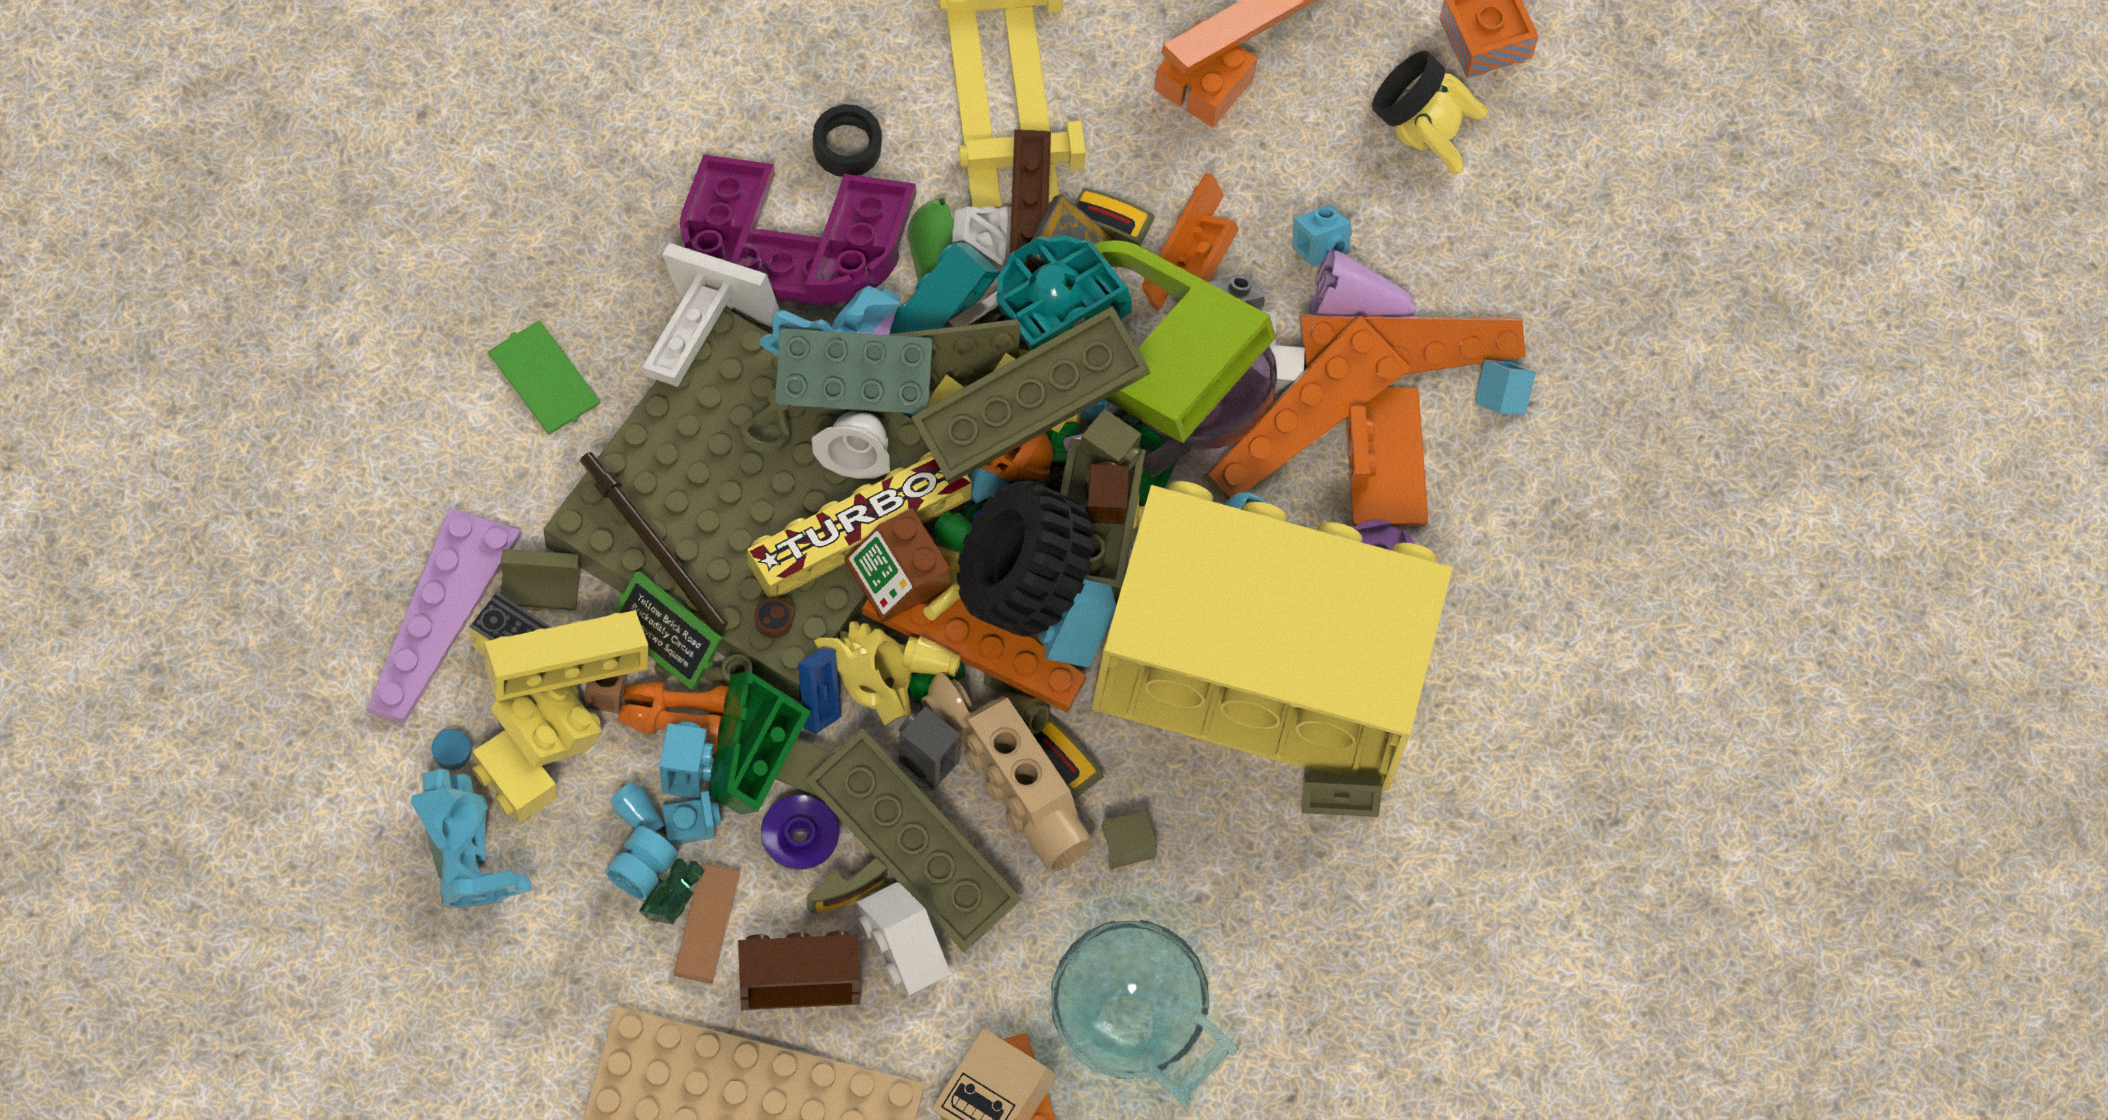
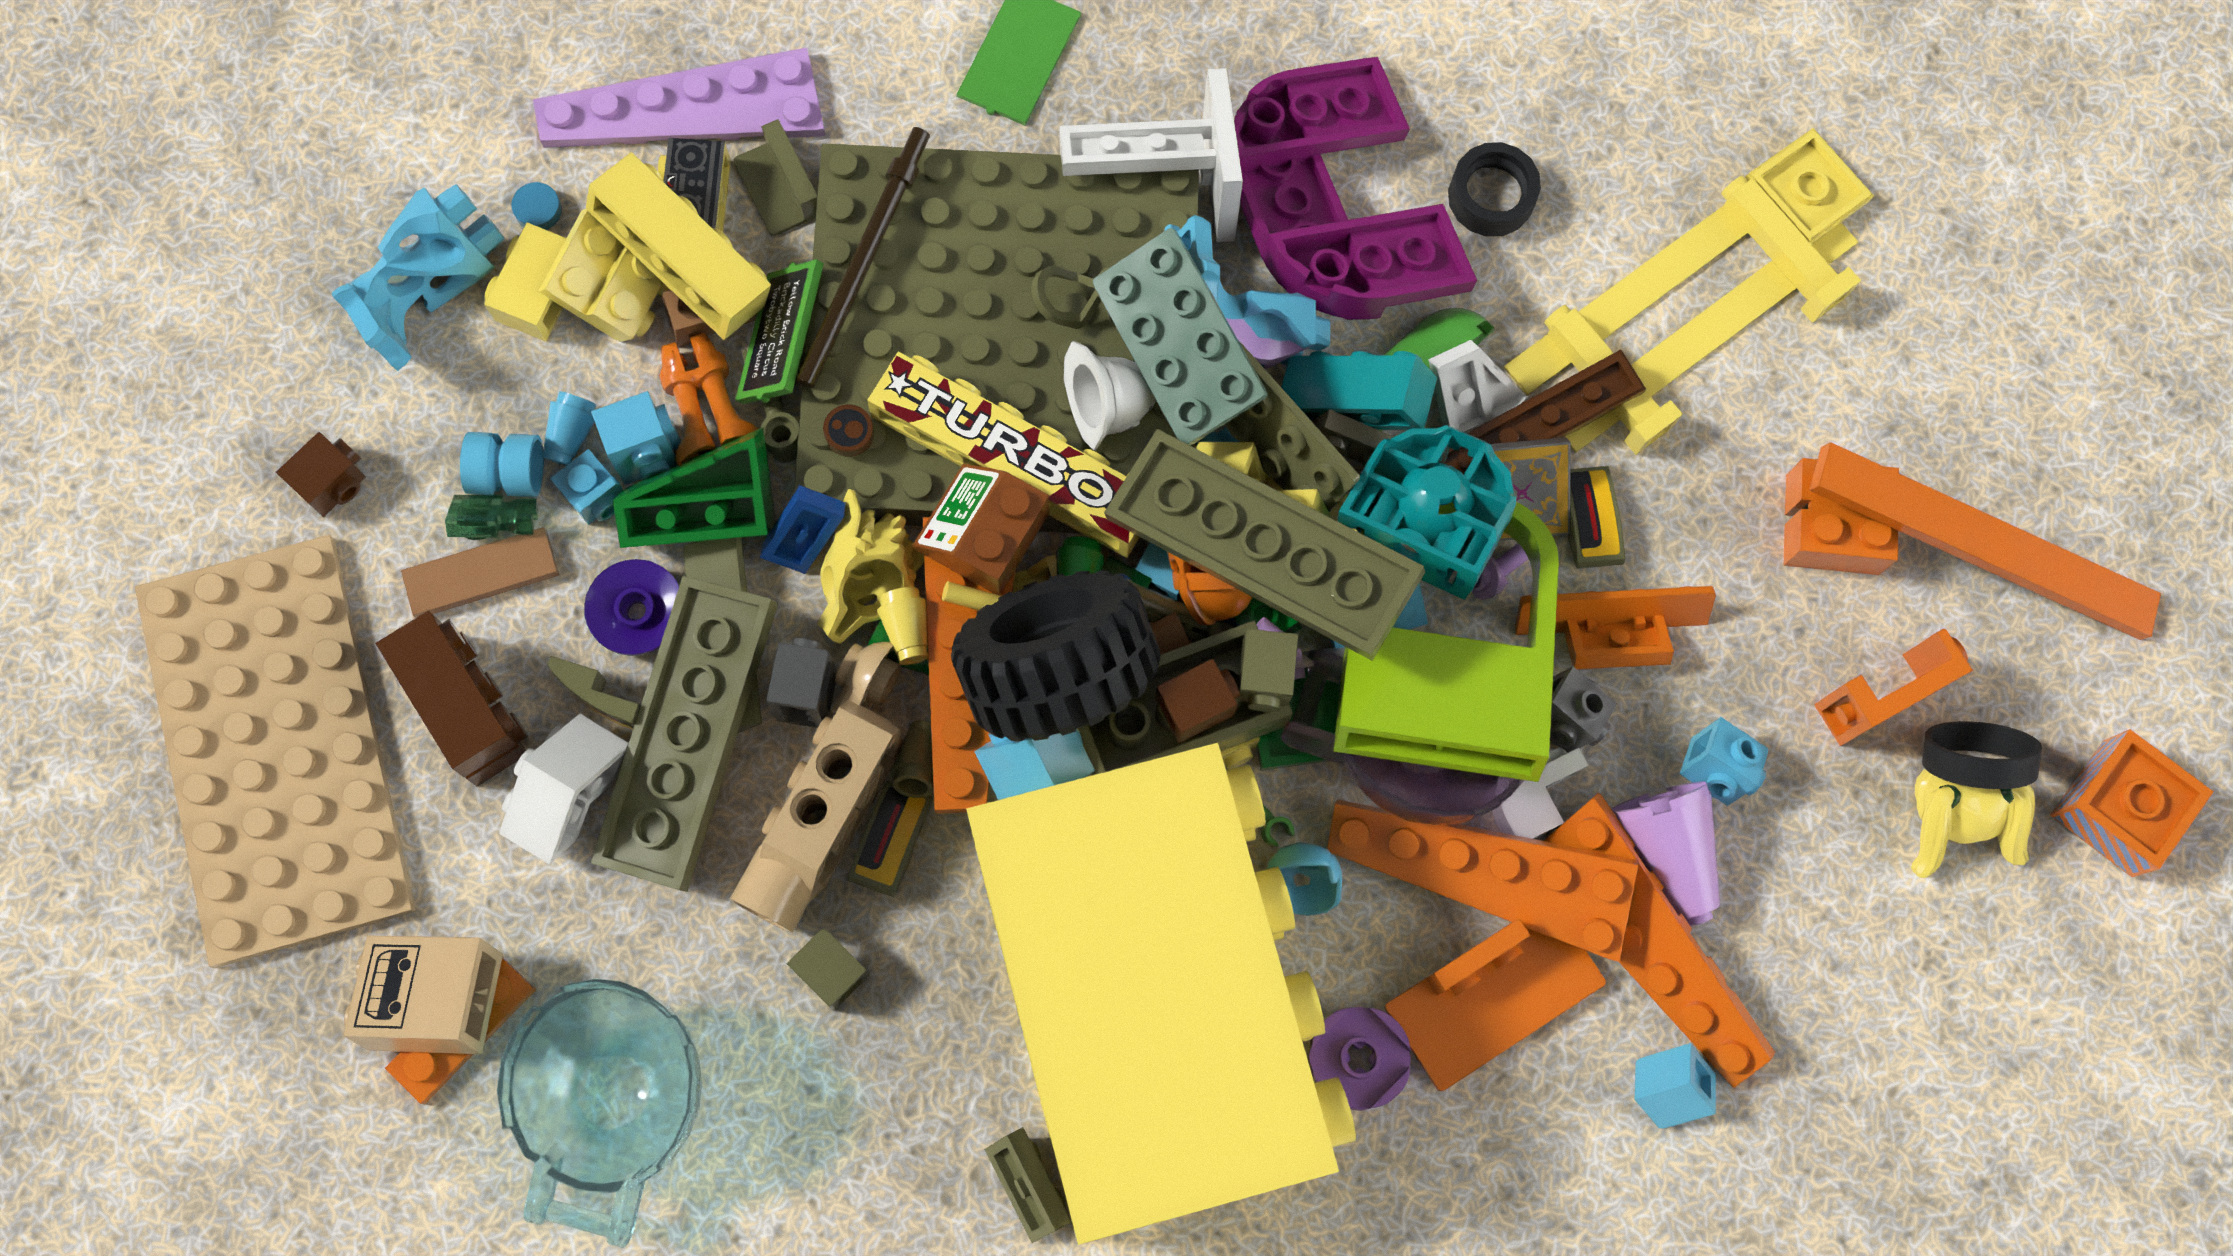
camera: 60 degrees right, 10 degrees up
none -> reddish brown brick [275,432,366,517]
none -> orange panel [1814,629,1973,746]

